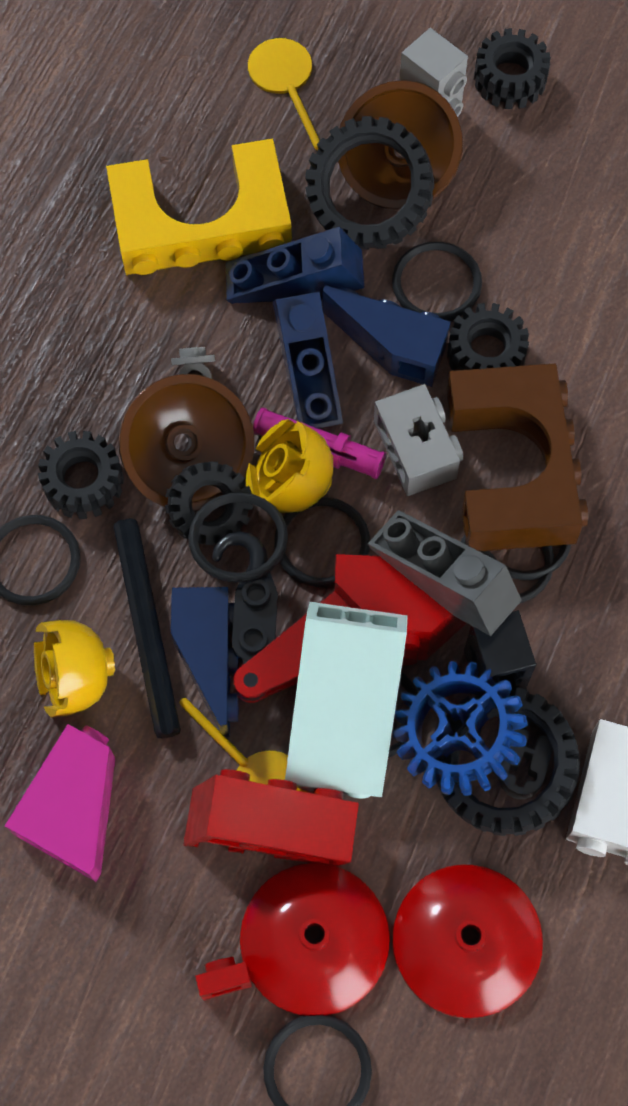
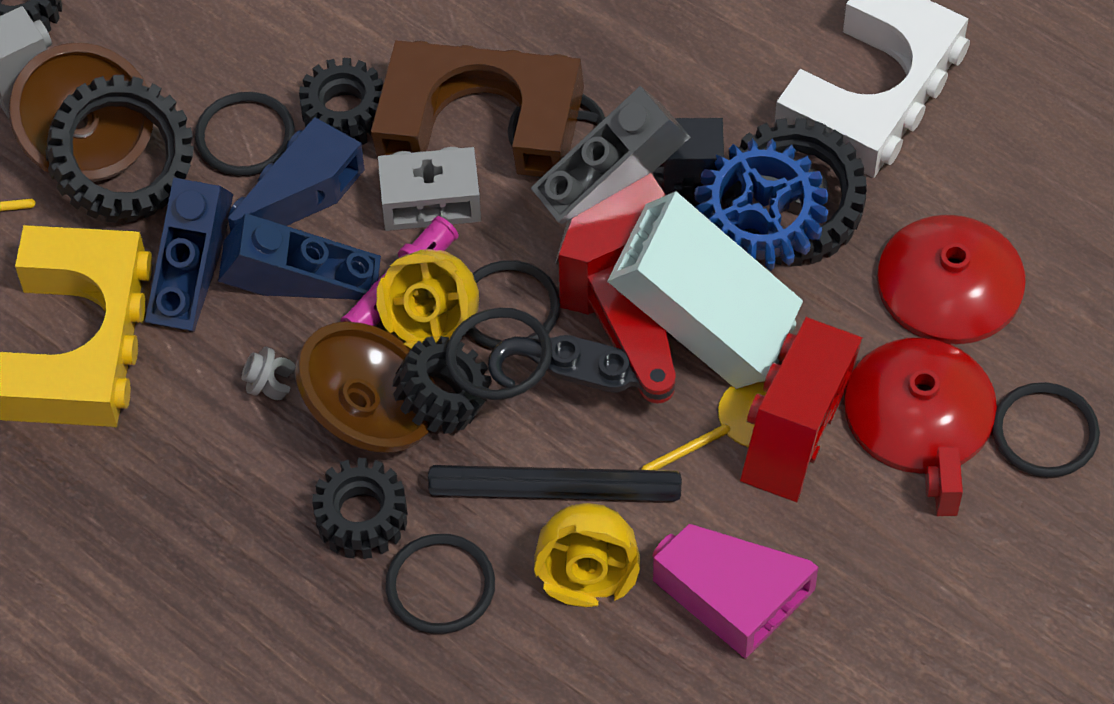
camera: 75 degrees left, 10 degrees down
dark blue slope [171,587,239,737] -> none

